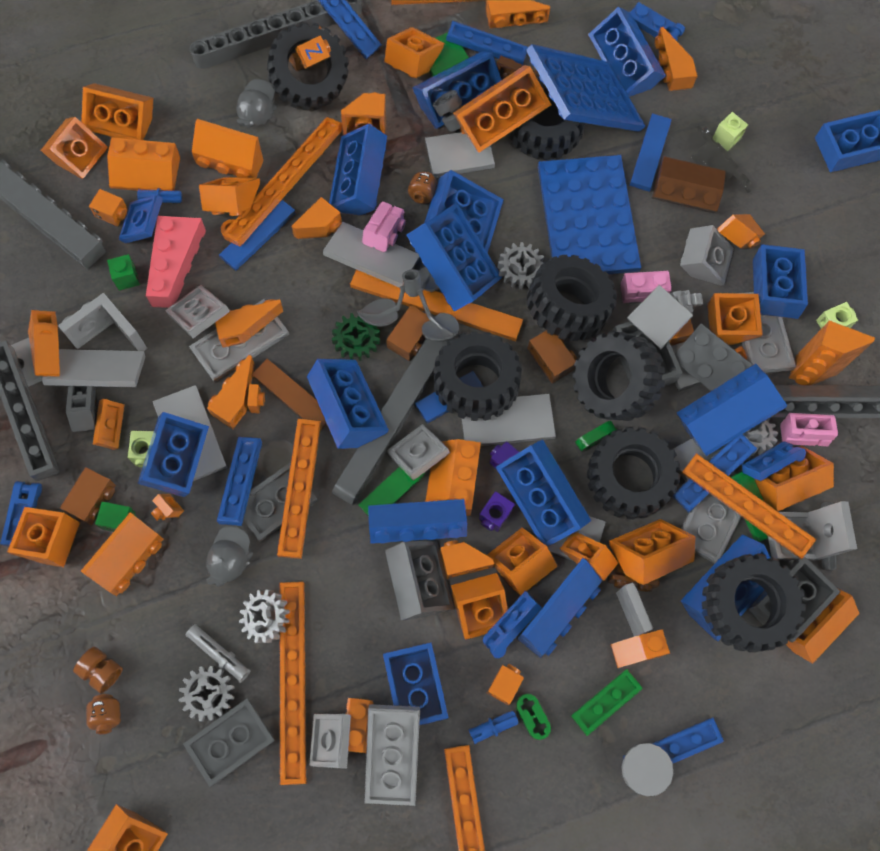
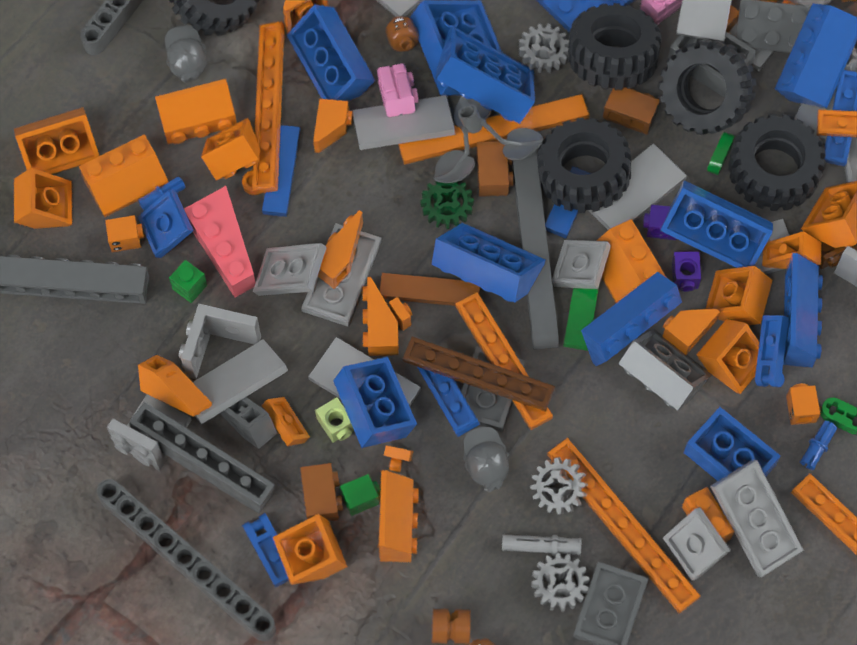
camera: 30 degrees left, 5 degrees down
none -> reddish brown tile [403,336,555,412]

